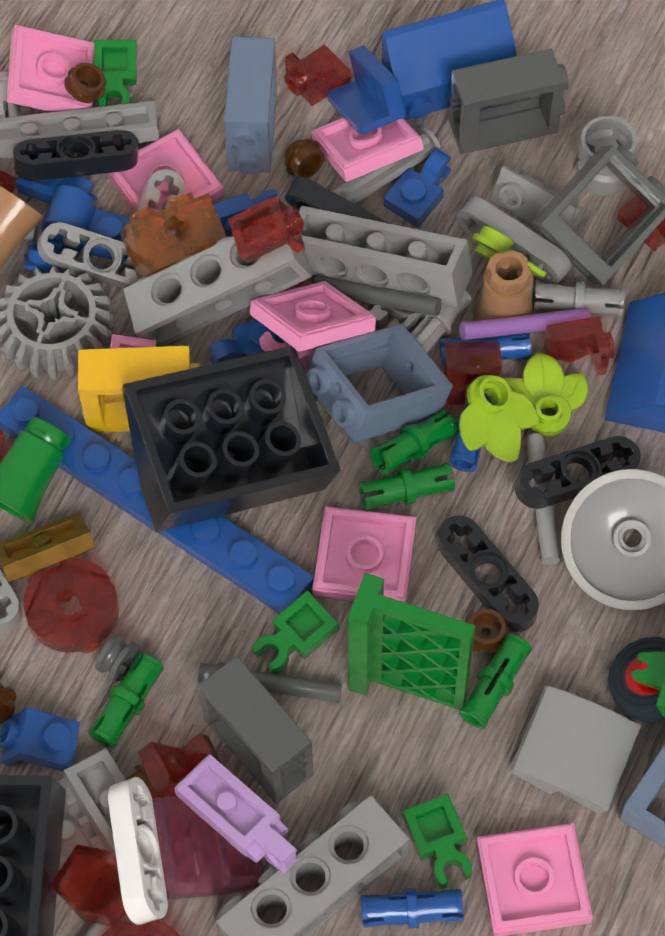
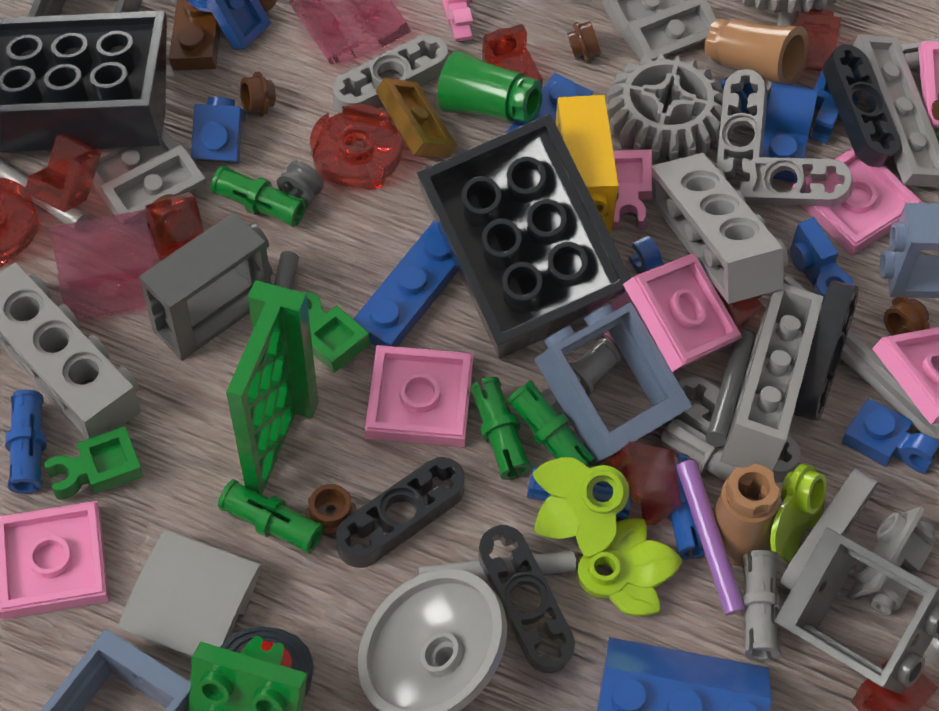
camera: 85 degrees right, 5 degrees down
white beam [108,777,168,925] -> none
clear orange brick [119,192,227,279] -> none
lavender hinge [174,755,298,874] -> none
clear red bracket [228,195,306,263] -> none
clear red bracket [543,316,615,376] -> none

